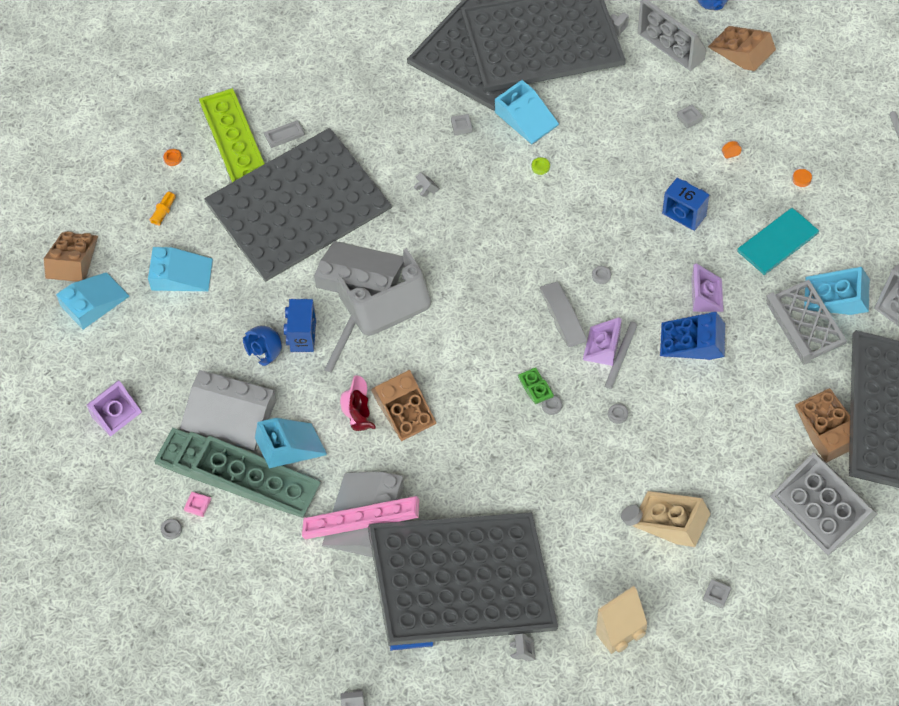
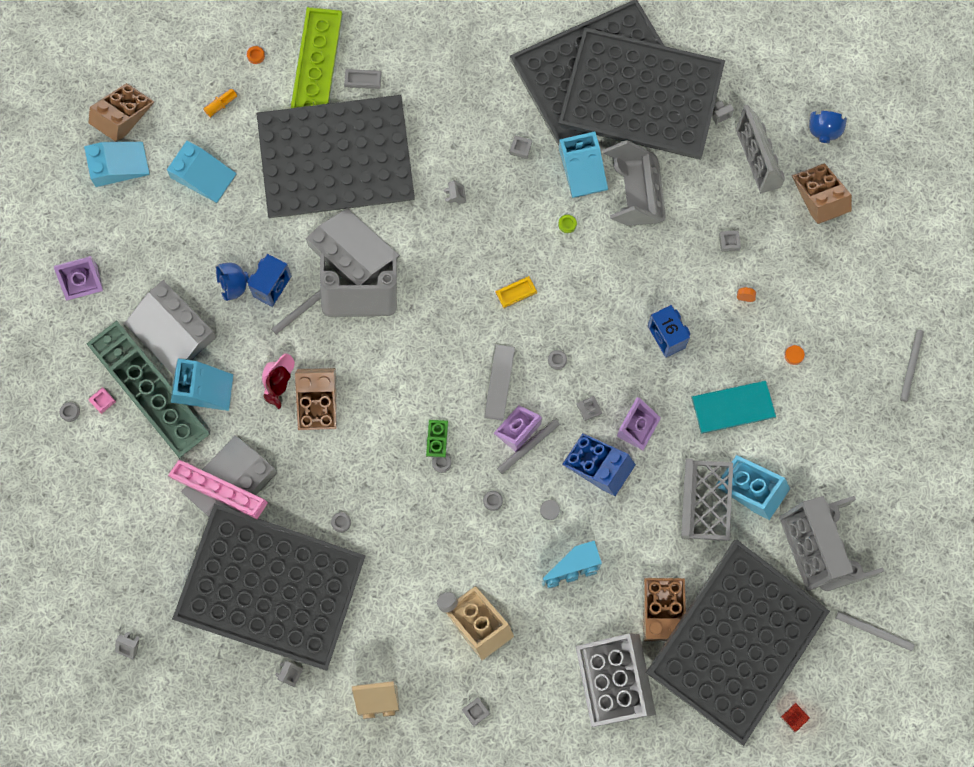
camera: 25 degrees right, 15 degrees up
none -> light grey tile [331,512,351,533]
none -> yellow tile [495,276,537,309]
none -> light grey tile [540,500,560,520]
none -> medium azure slope [542,541,602,588]
none -> light grey tile [576,396,602,422]
none -> light grey windscreen [603,140,666,226]

